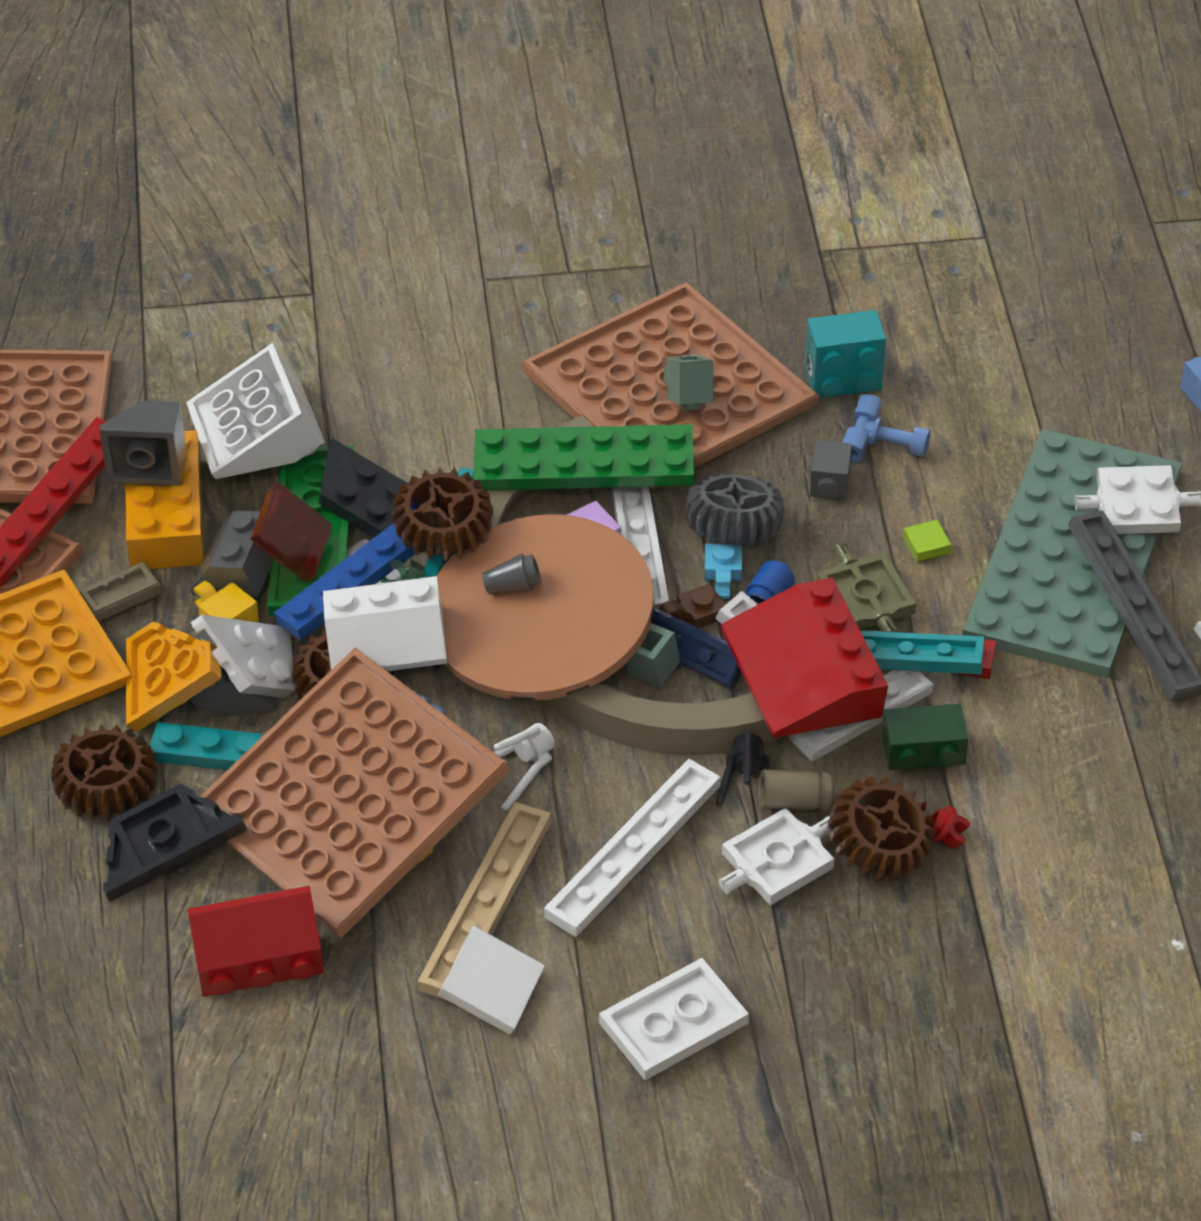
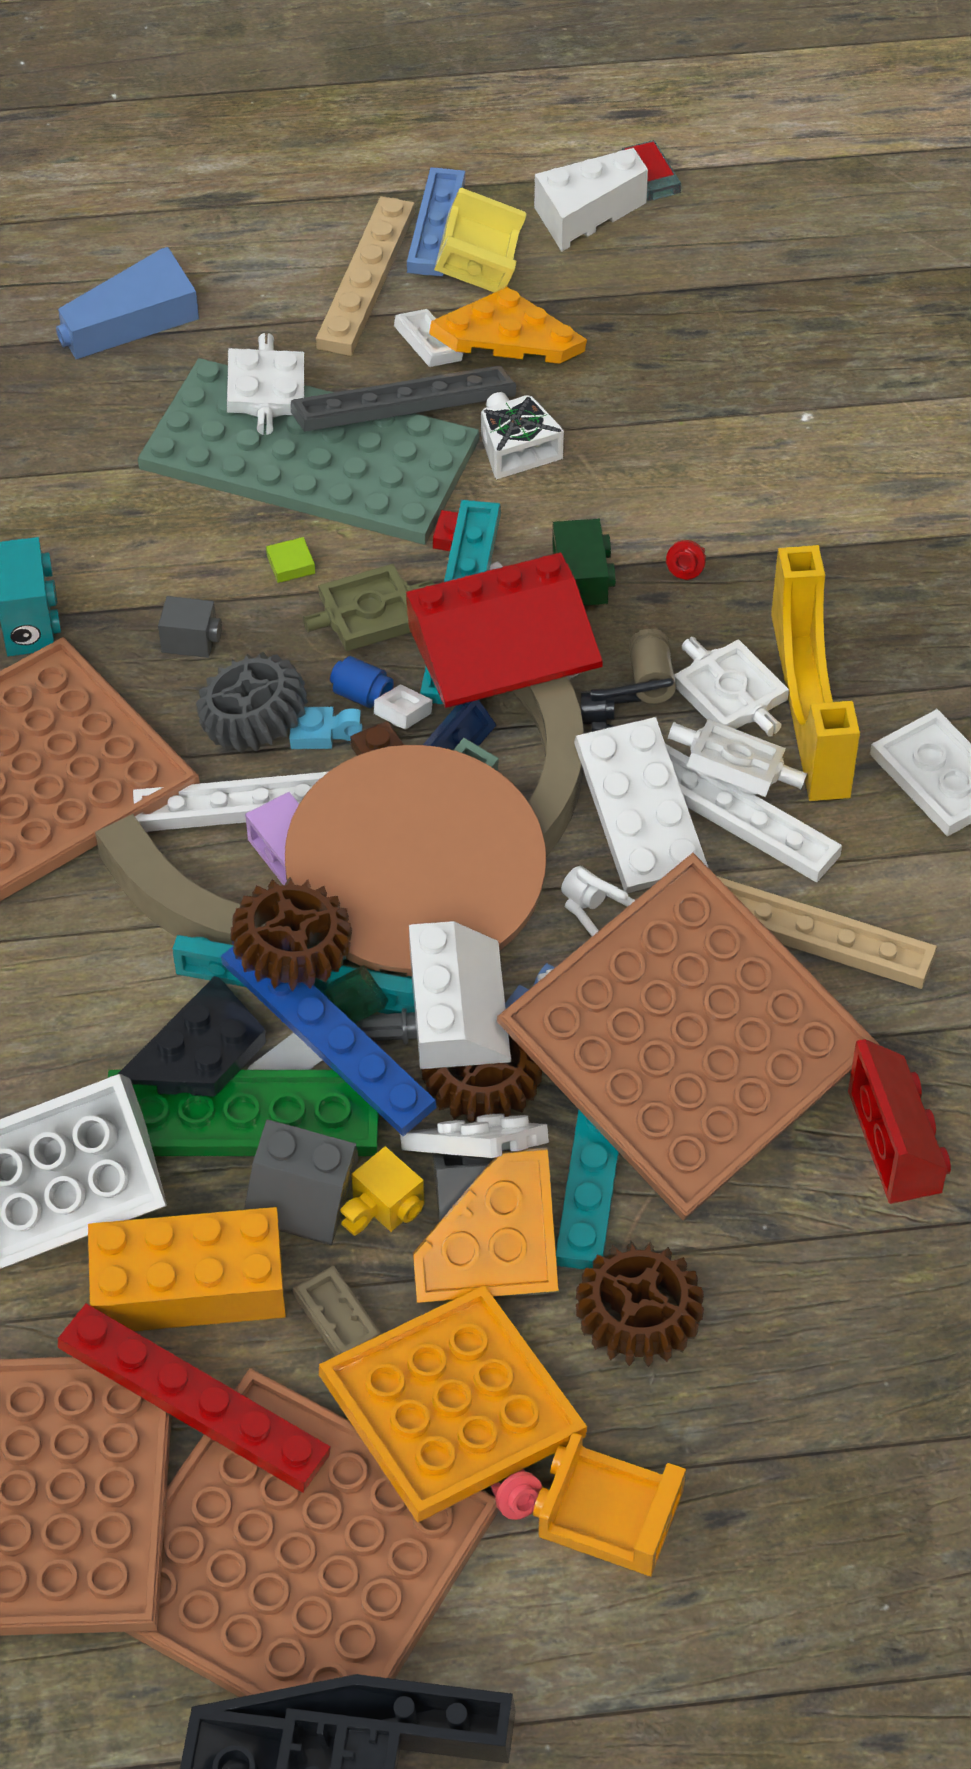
camera: 90 degrees left, 5 degrees up
dark grey slope [99,401,187,486] -> none
black wing [103,784,247,902] -> none
clear red tile [250,481,333,583] -> none
white tile [438,925,545,1035] -> none
green plate [473,424,694,490] -> none
dark grey cone [482,553,541,594] -> none
sand green brick [664,354,714,410] -> none
reddish brown gear [827,776,936,882] -> none
medium blue bar [842,394,931,463] -> none
none -> white torso [481,392,564,479]
none -> white plate [574,717,708,893]
none -> white plate [667,719,807,797]
none -> yellow arch [771,545,860,801]

